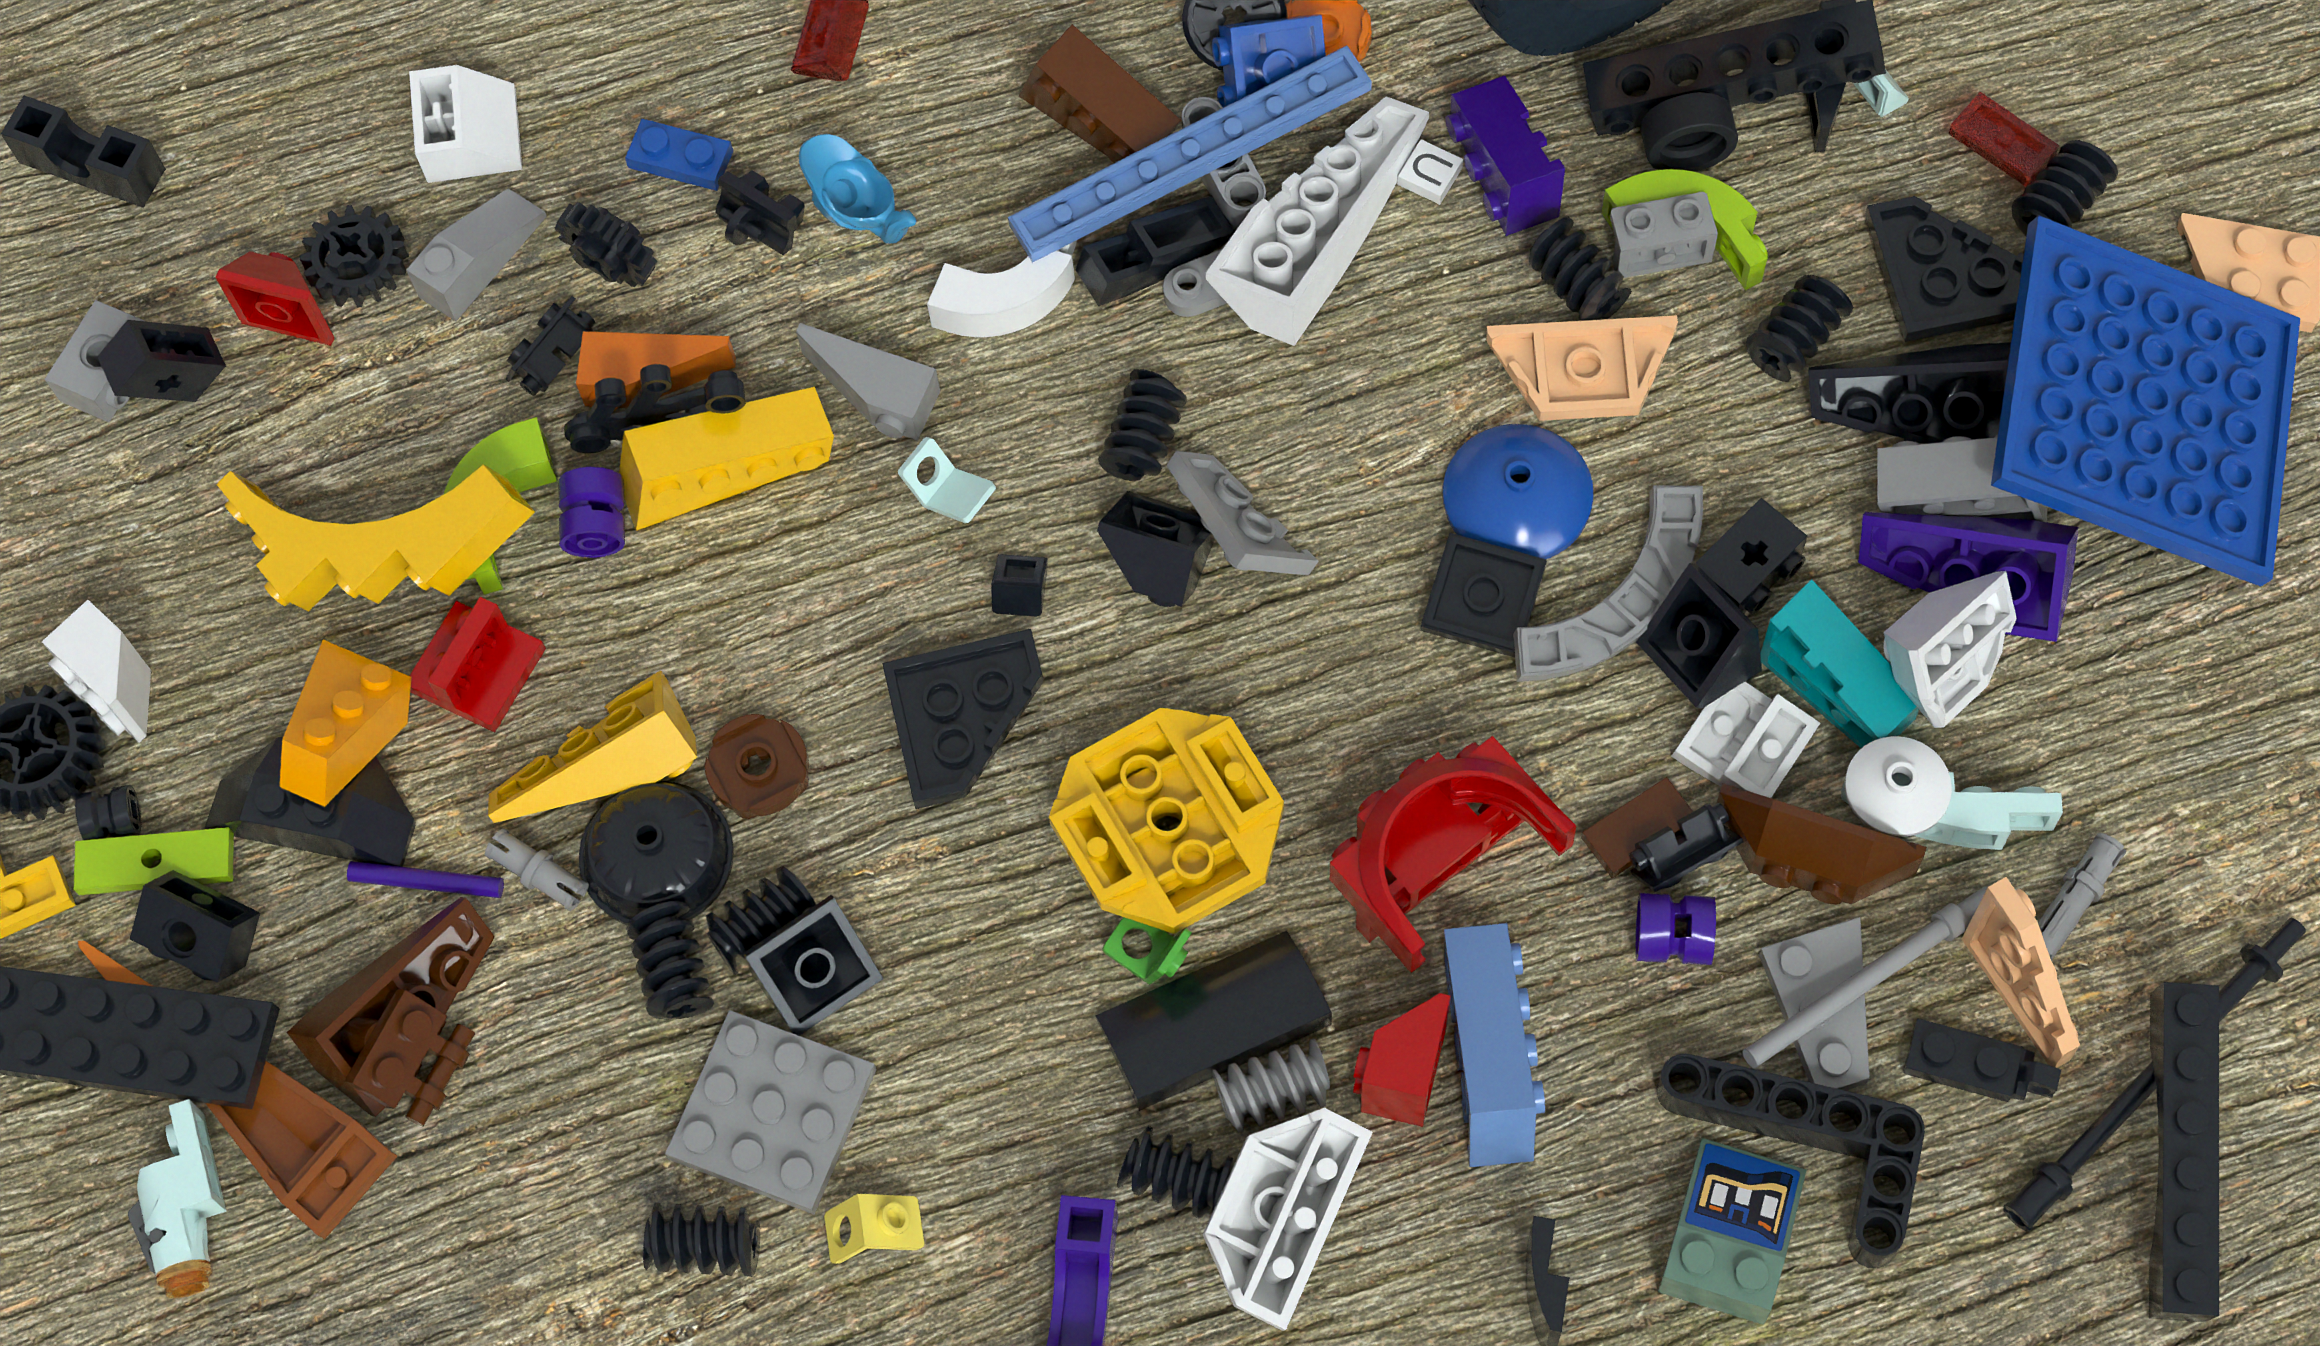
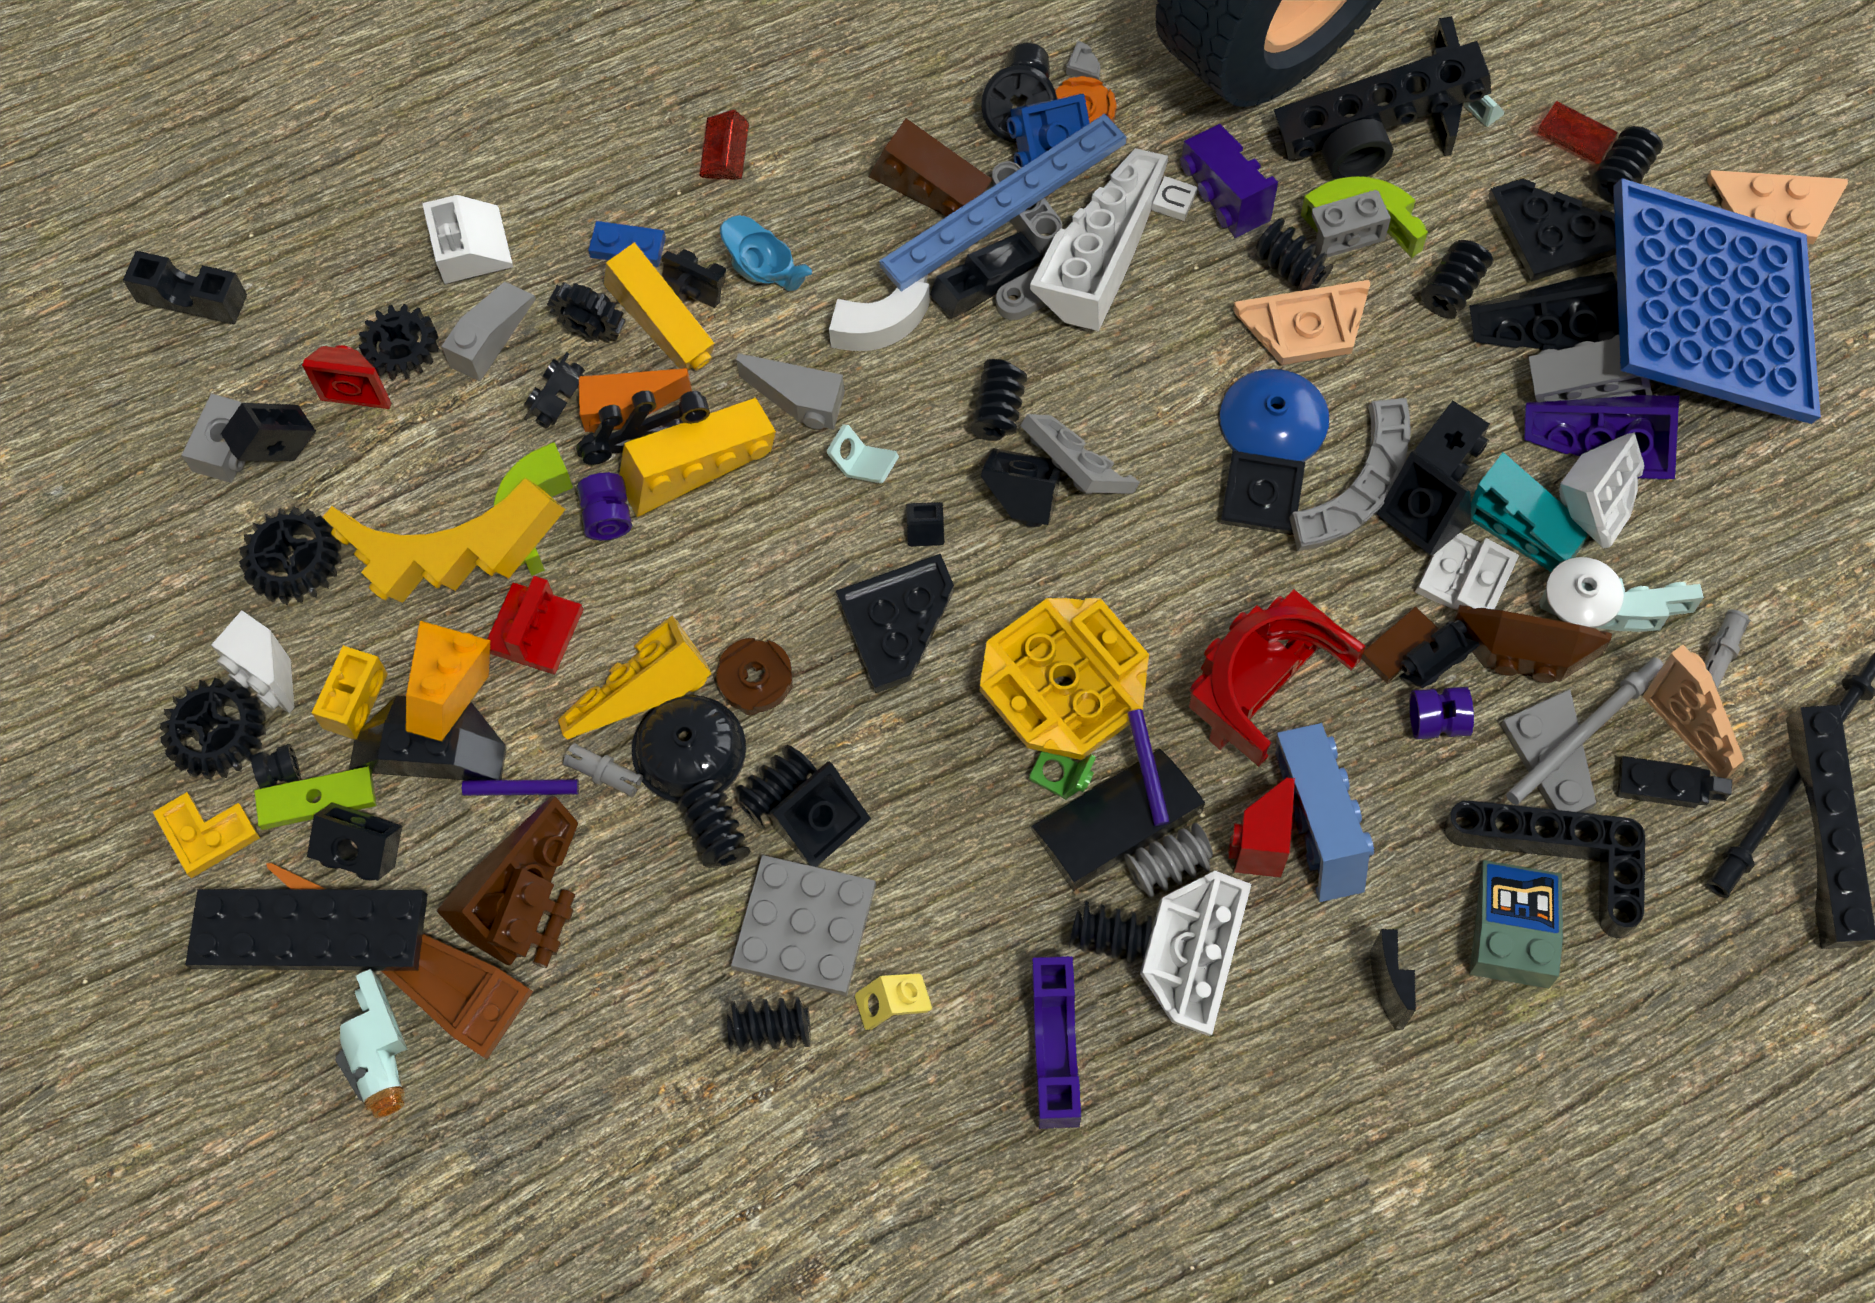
camera: 10 degrees left, 0 degrees up
none -> black gear [239,506,342,605]
none -> yellow brick [311,645,388,740]
none -> yellow slope [604,242,715,371]
none -> dark purple bar [1127,709,1170,826]

